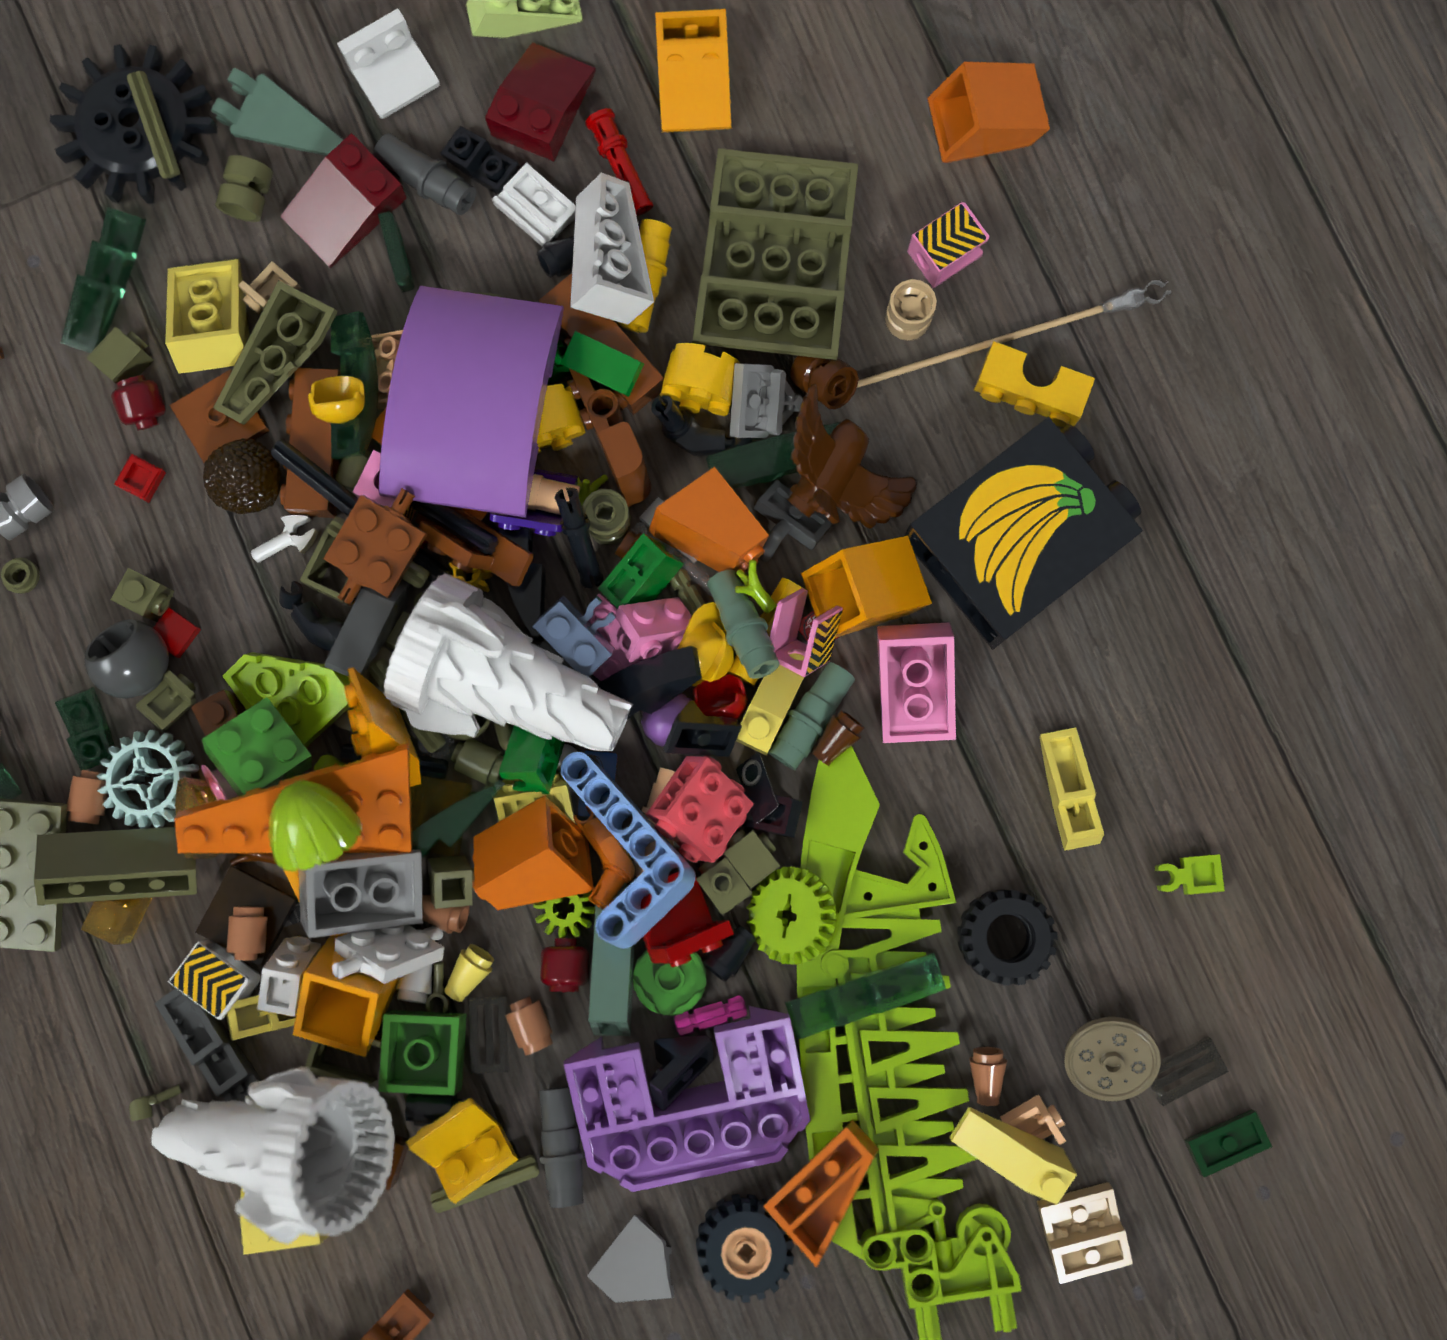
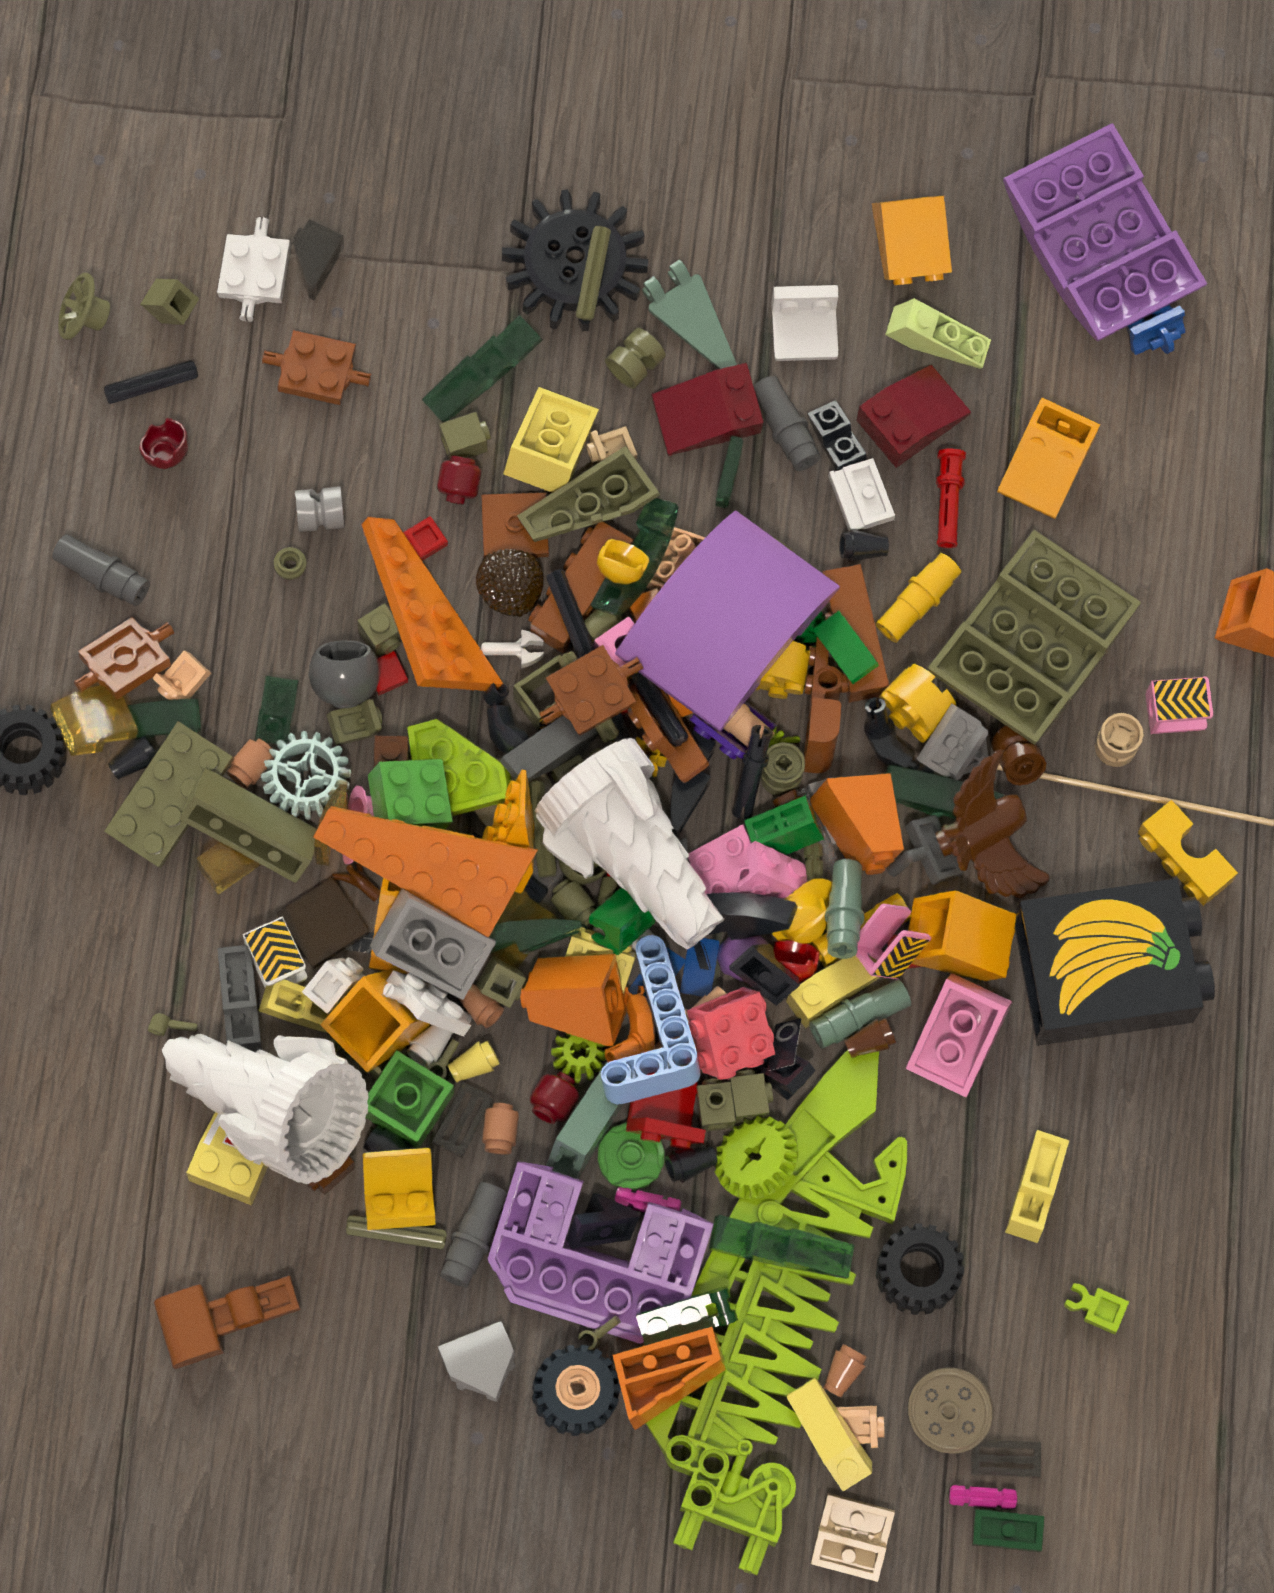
camera: 20 degrees right, 10 degrees down
nougat brick [226,906,267,961] -> none
lime hair [269,780,362,871] -> none
sand blue brick [533,595,616,677] -> none
white wedge [570,172,654,325] -> none
lime bar [735,559,777,614] -> none
none -> orange wing [361,517,503,691]
none -> olive hand [578,1316,621,1351]
none -> plate [636,1286,738,1346]
none -> blue sticker [680,938,719,997]
none -> dark pink axle [949,1485,1017,1509]

